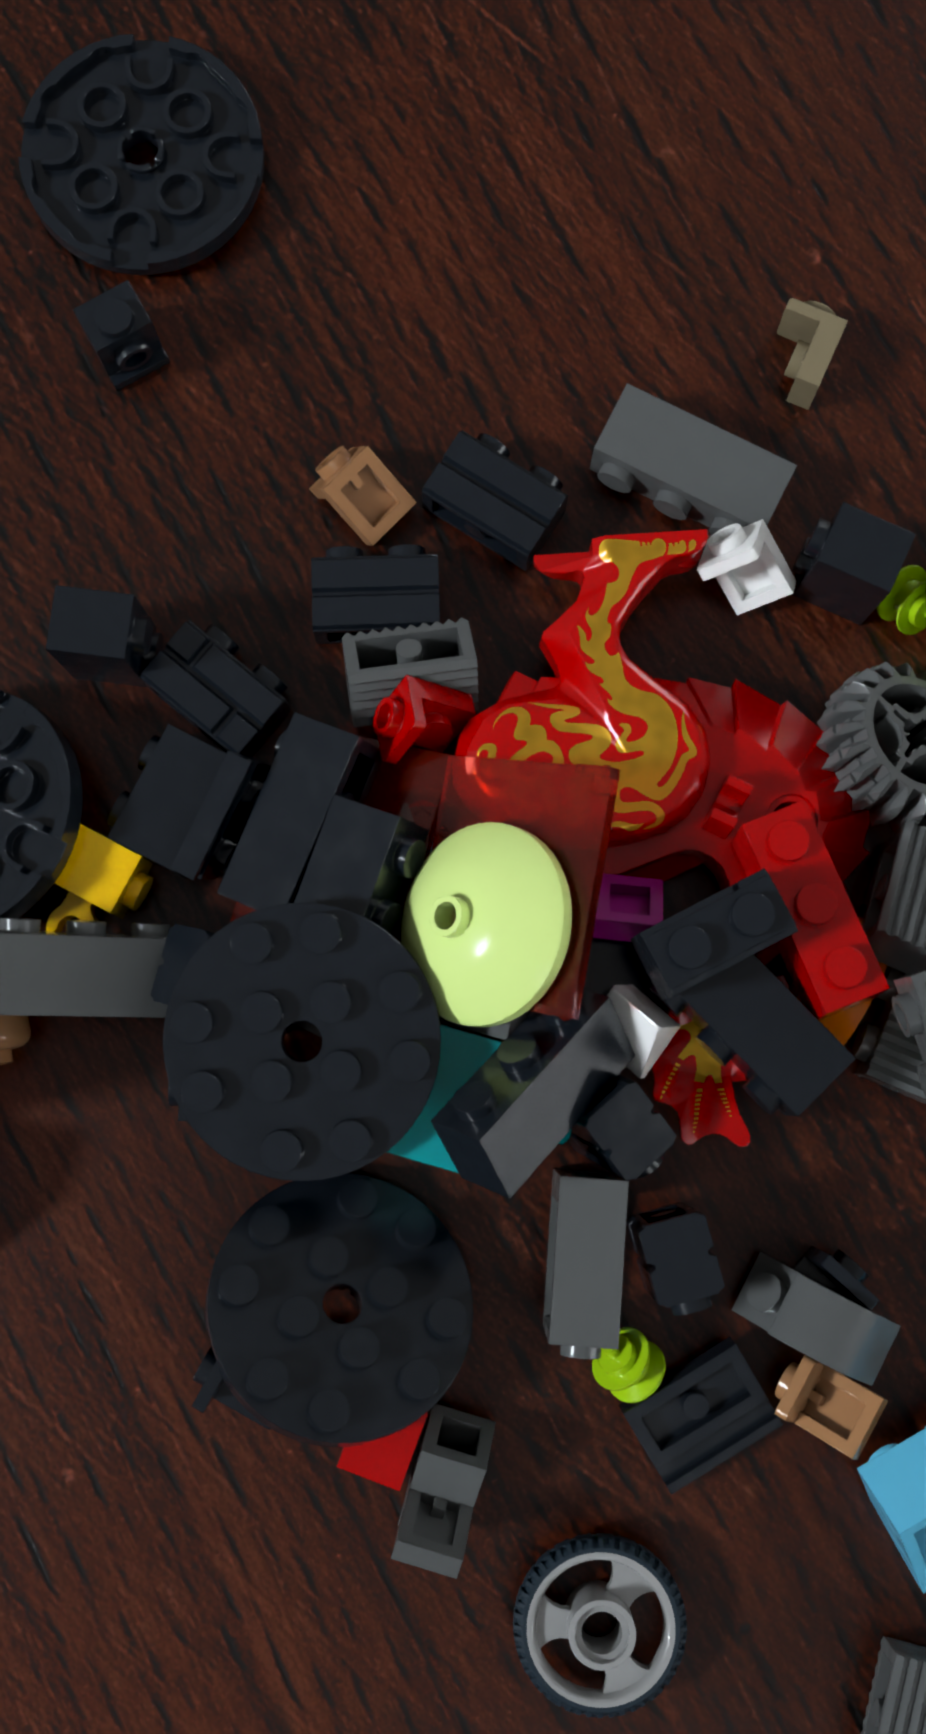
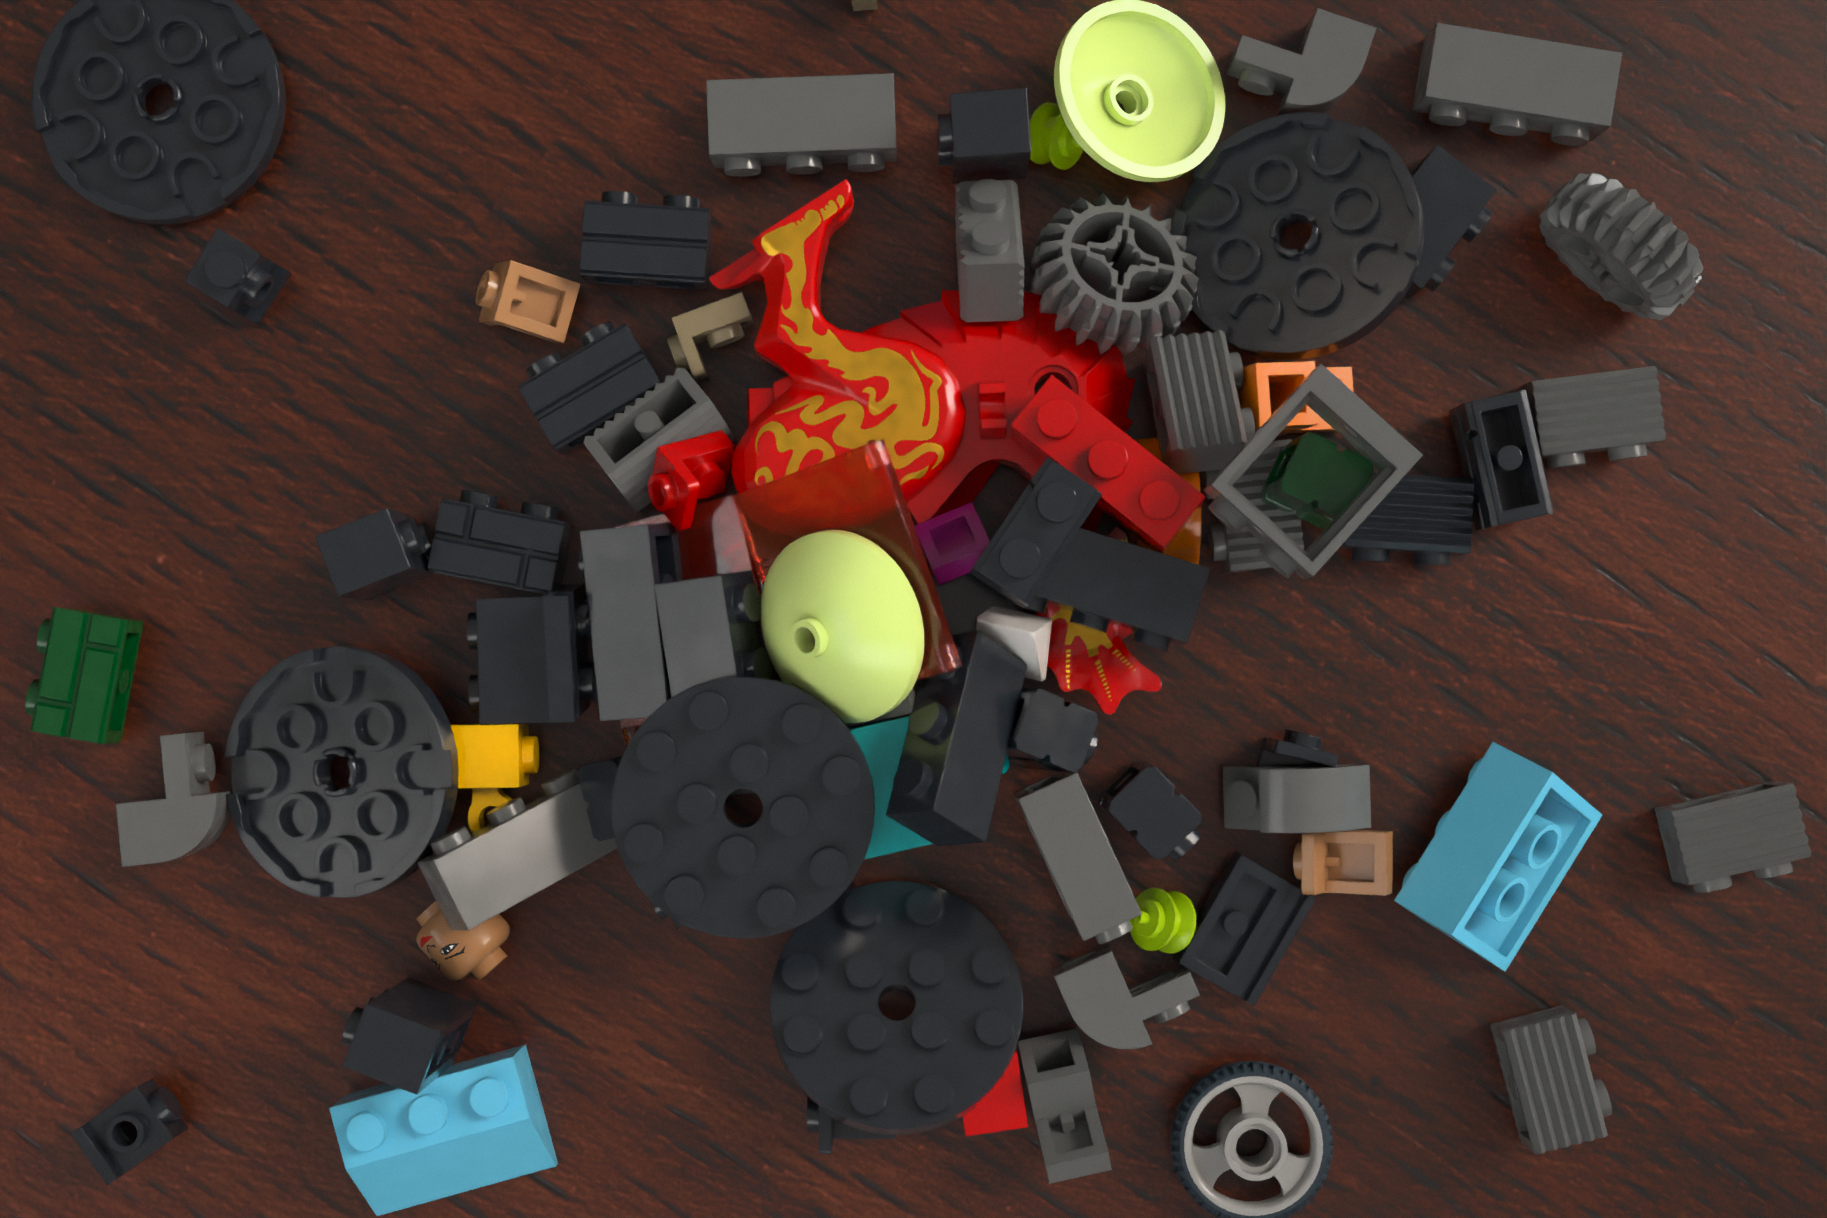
camera: 30 degrees left, 5 degrees up
white bracket [697,519,797,615] -> none
none -> dark tan bracket [667,292,754,382]
none -> dark grey brick [956,179,1025,322]
none -> dark grey brick [1051,944,1200,1049]

